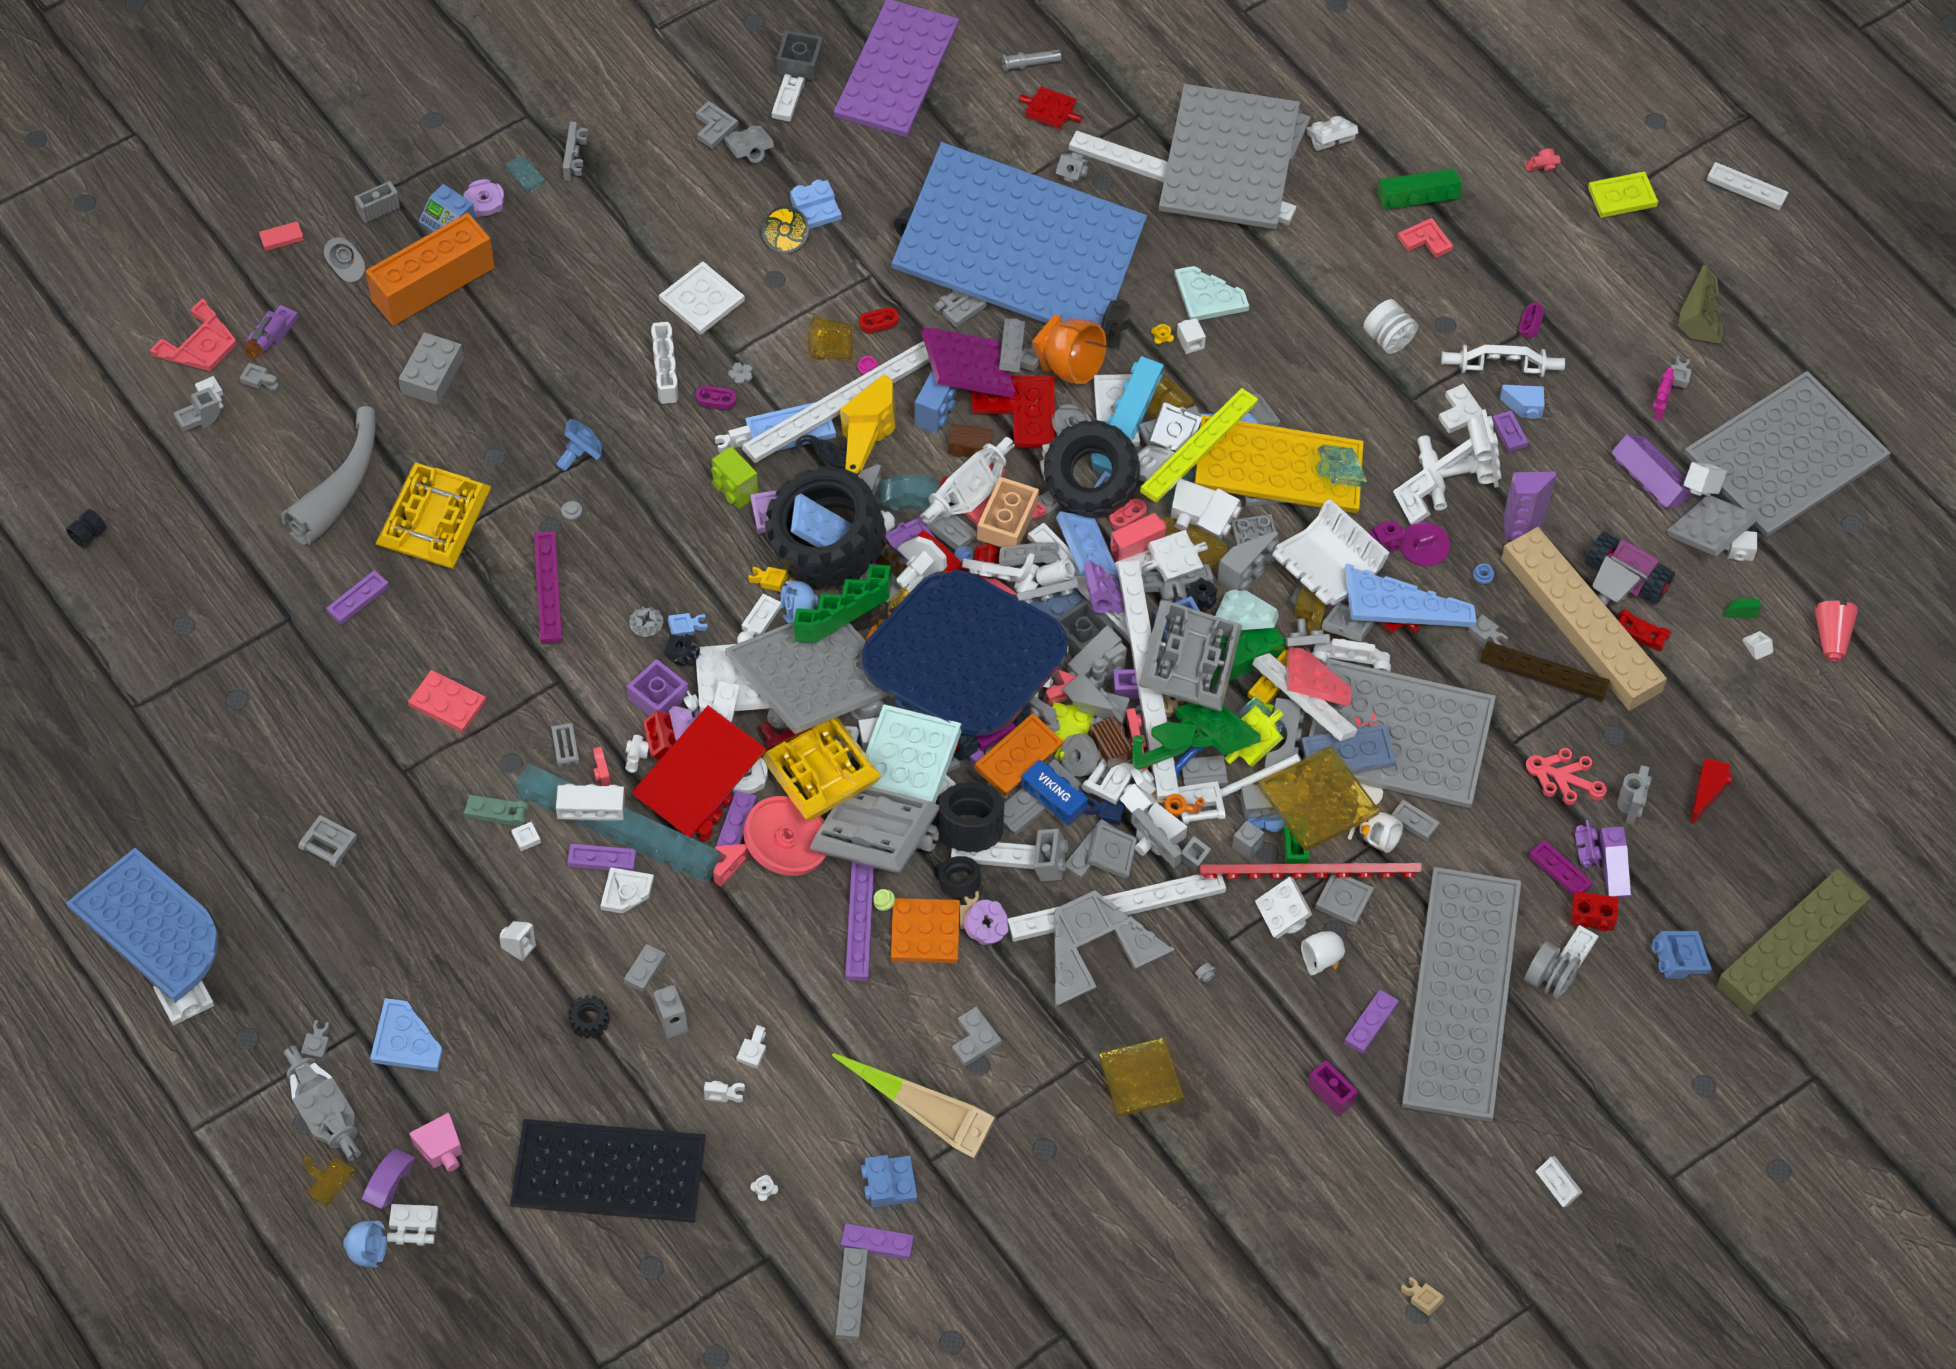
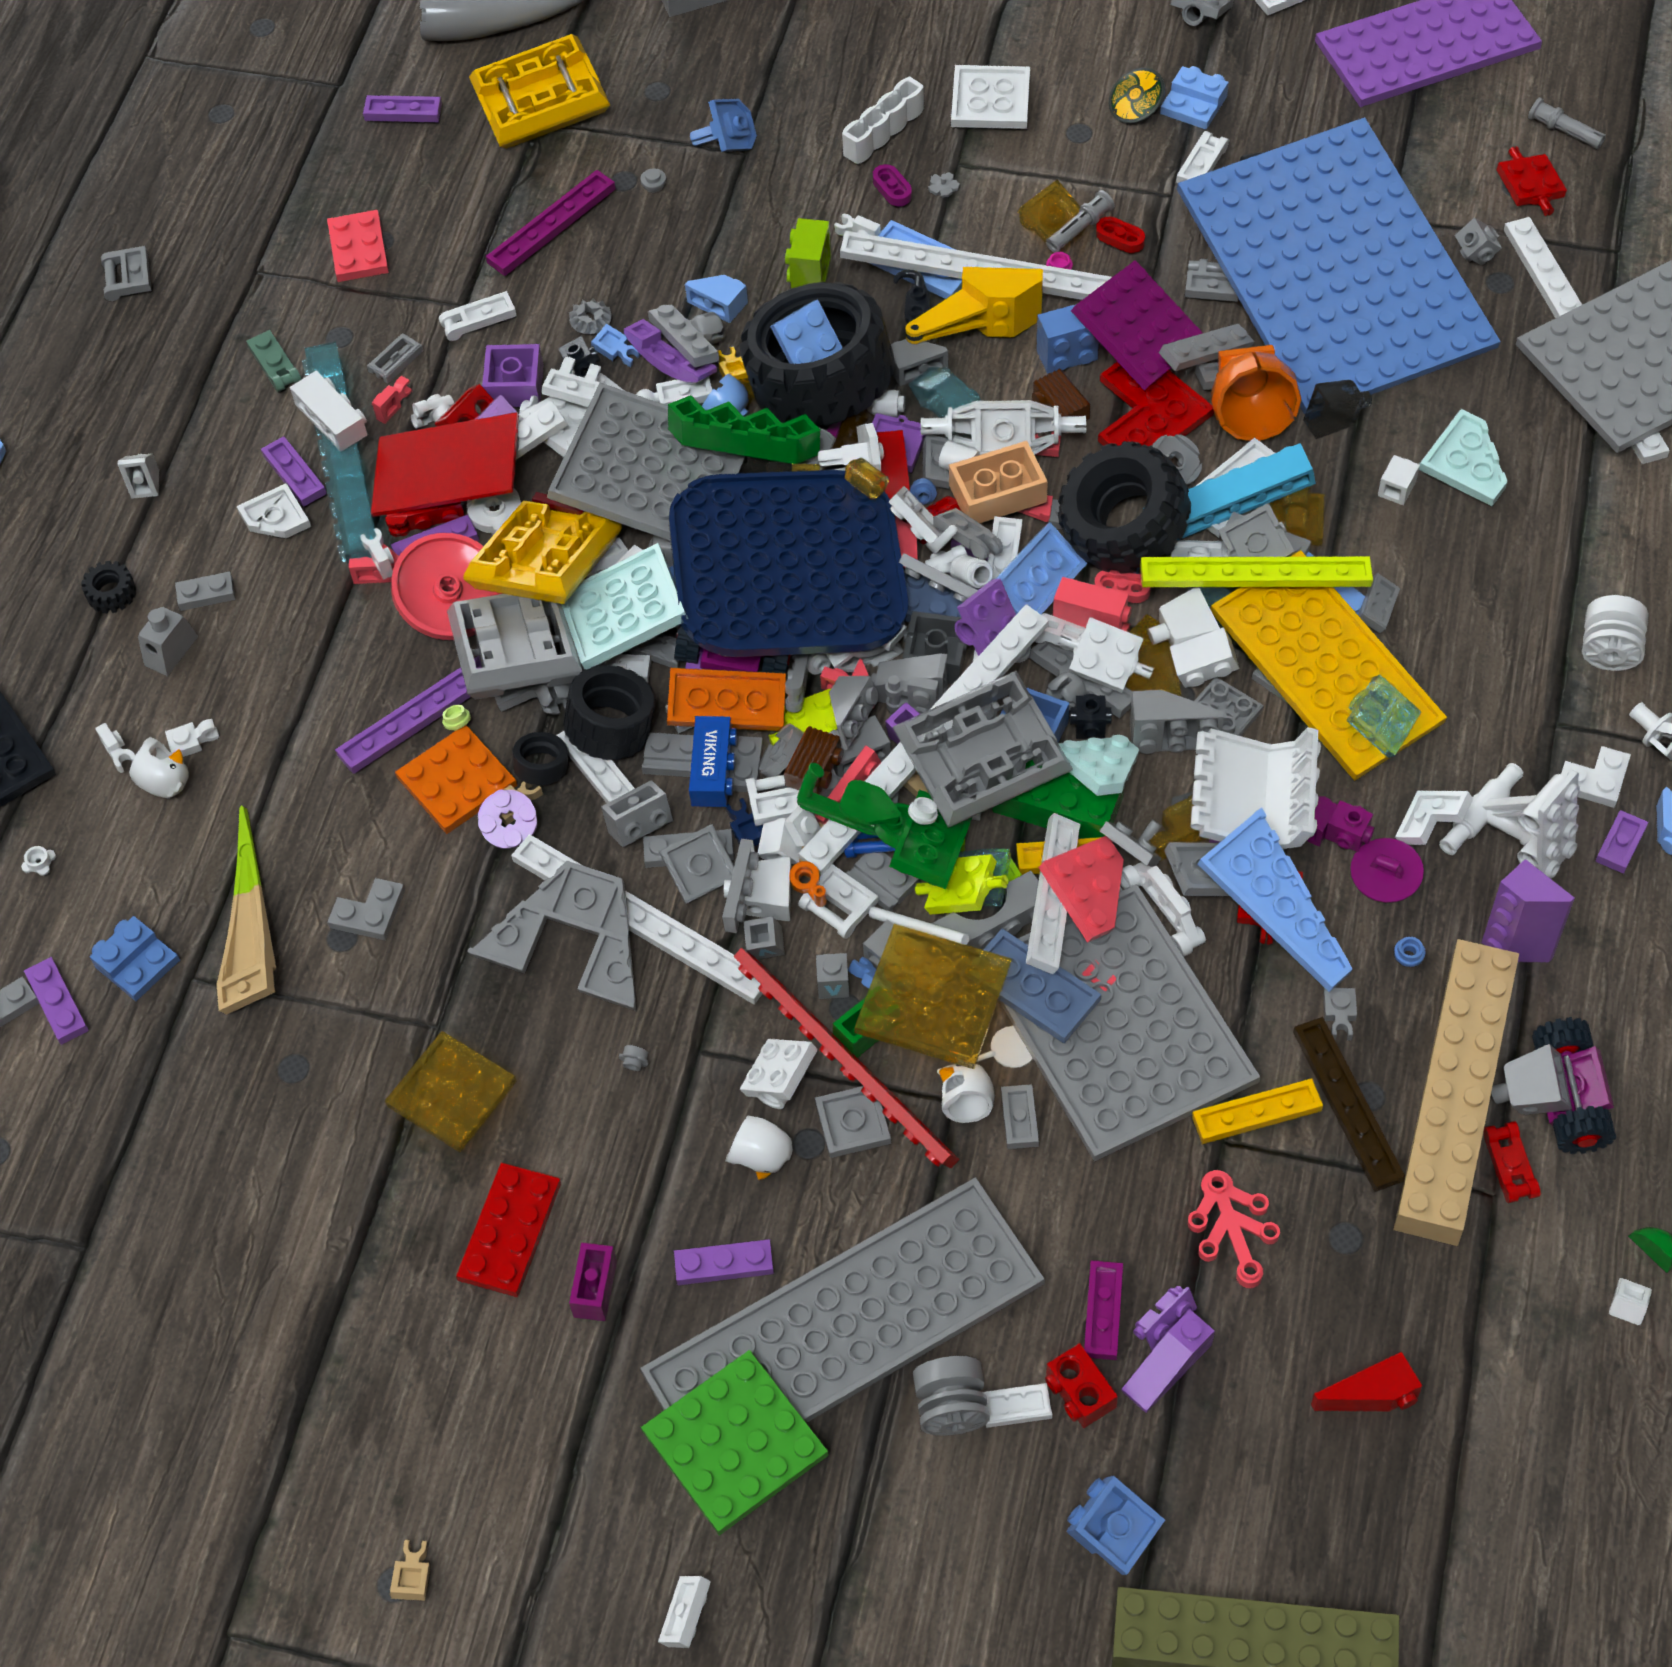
camera: 55 degrees right, 0 degrees up
white plate [511,822,541,851] -> none
yellow plate [1151,324,1174,344] -> none
light grey plate [1617,765,1652,825] -> none
none -> white piece [129,737,189,798]
none -> white plate [360,528,394,580]
none -> white plate [439,291,517,341]
none -> red plate [456,1163,561,1298]
none -> white plate [542,356,601,407]
none -> medium lavender slope [624,319,717,382]
none -> bright green plate [641,1350,828,1536]
none -> light grey plate [648,305,724,368]
none -> light blue slope [685,275,748,323]
none -> clear yellow brick [845,457,889,500]
none -> white plate [908,797,938,825]
none -> white brick [939,441,980,470]
none -> light grey pin [1046,190,1115,253]
none -> white plate [1176,131,1229,183]
none -> yellow plate [1192,1078,1323,1144]

